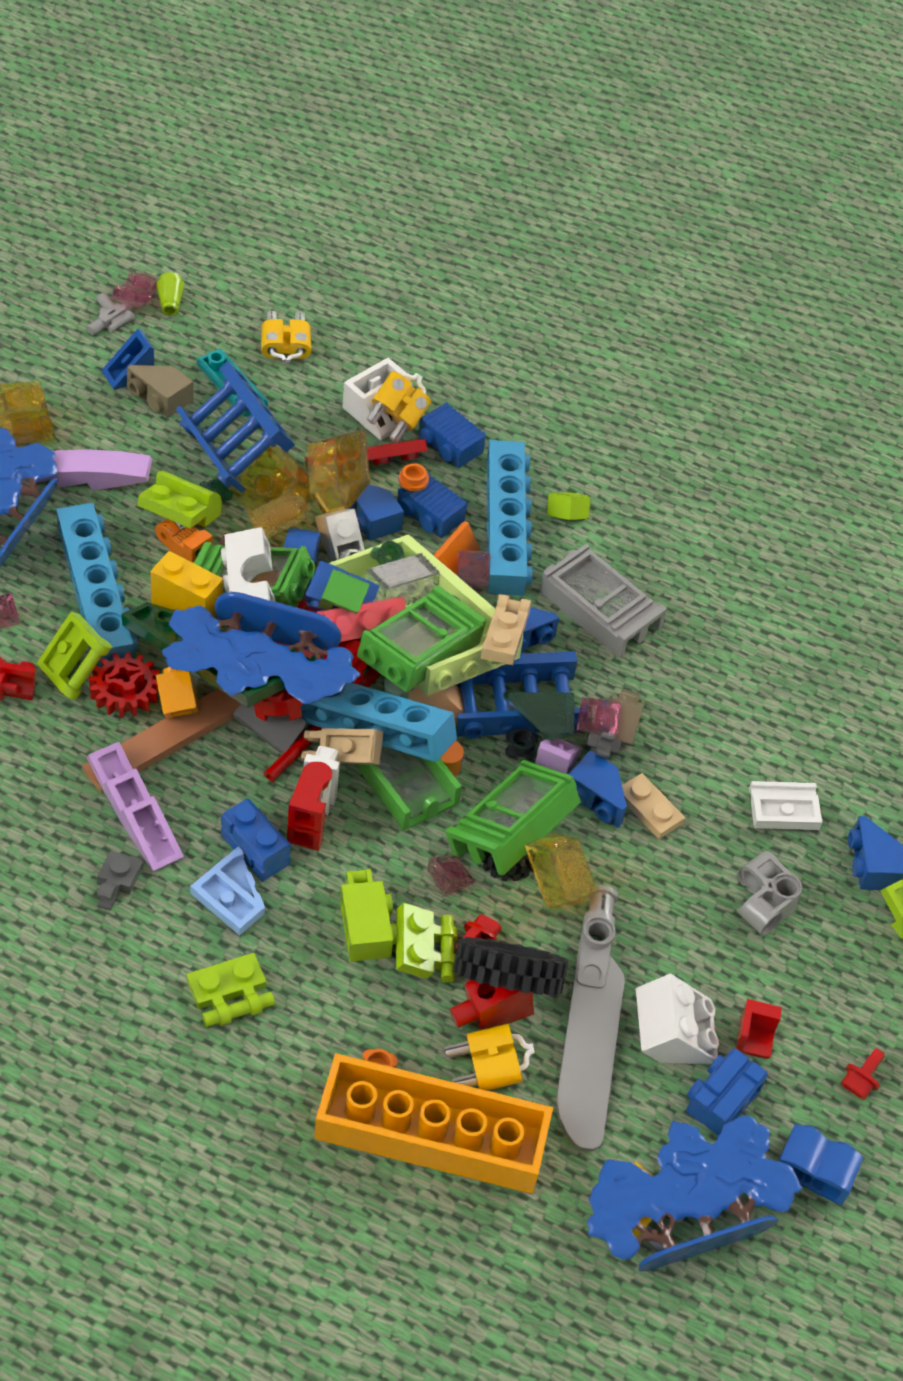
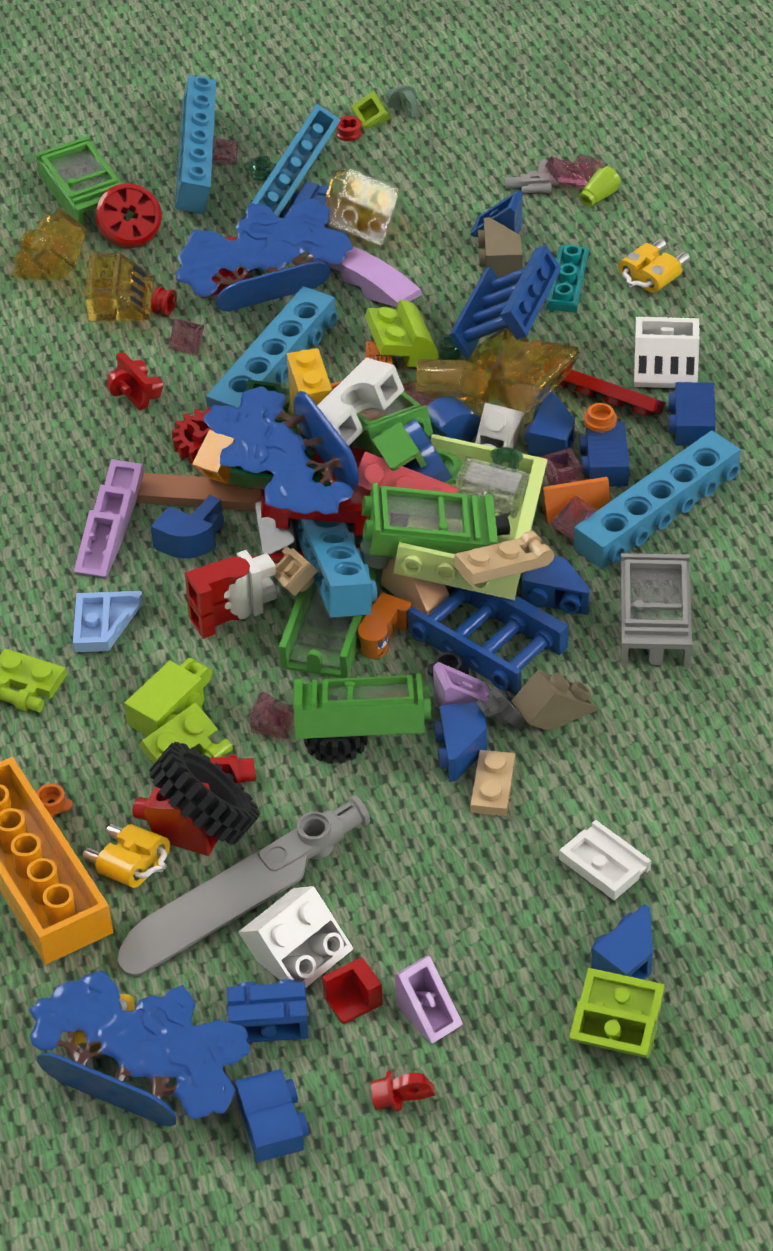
camera: 55 degrees right, 5 degrees down
lime plate [36,612,112,700] -> none
dark grey plate [97,850,143,911] -> none
blue brick [221,799,291,882] -> none
yellow piece [366,371,432,443] -> none
clear green slope [503,692,574,739] -> none
clear yellow torso [525,833,597,909] -> none
lime slope [547,492,591,520] -> none
clear pink slope [577,697,621,735] -> none
light grey piece [737,851,802,936] -> none
none -> blue brick [151,495,224,558]
none -> lavender slope [395,955,463,1044]
none -> clear pink slope [540,448,583,486]

